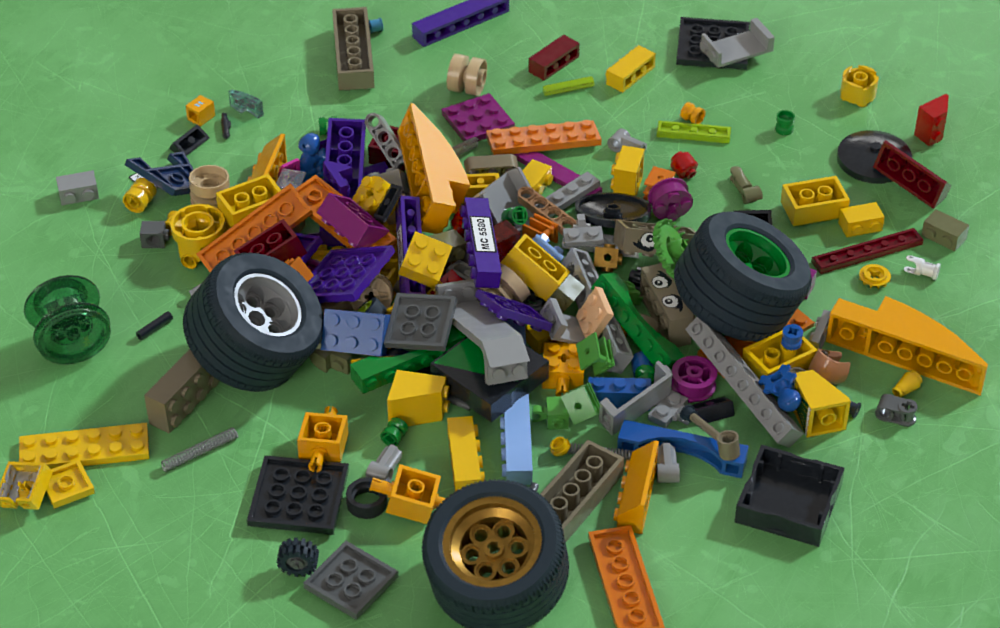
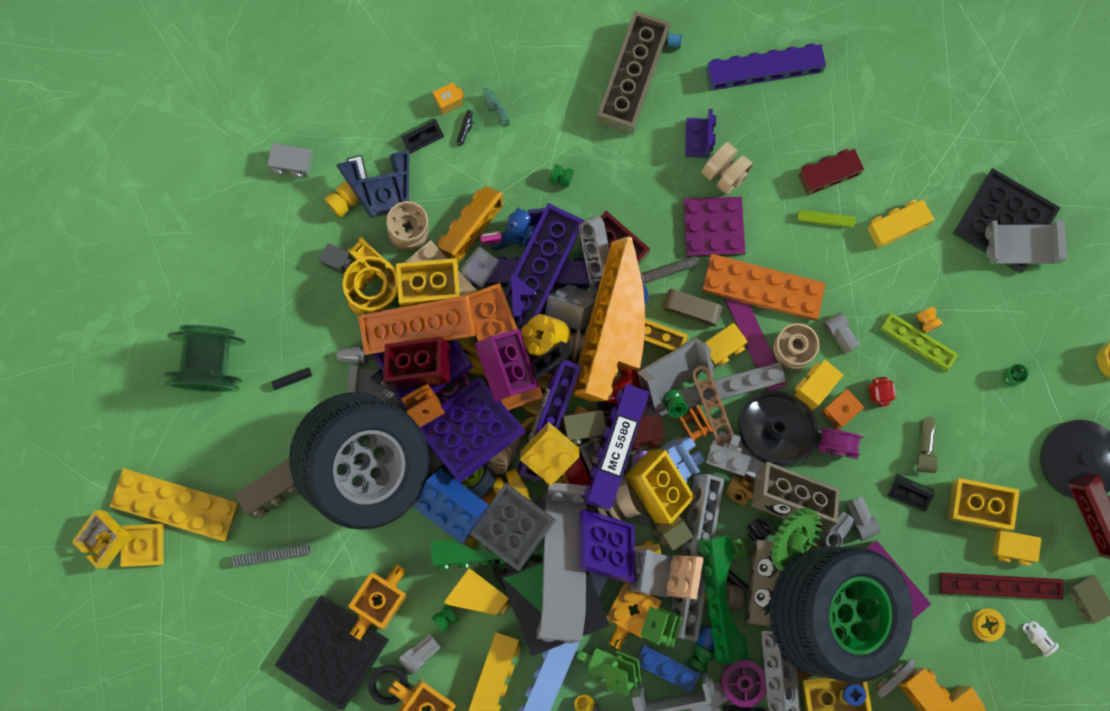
camera: 25 degrees right, 35 degrees up
none -> dark purple bracket [685,108,716,158]
none -> tan wheel [772,323,819,371]

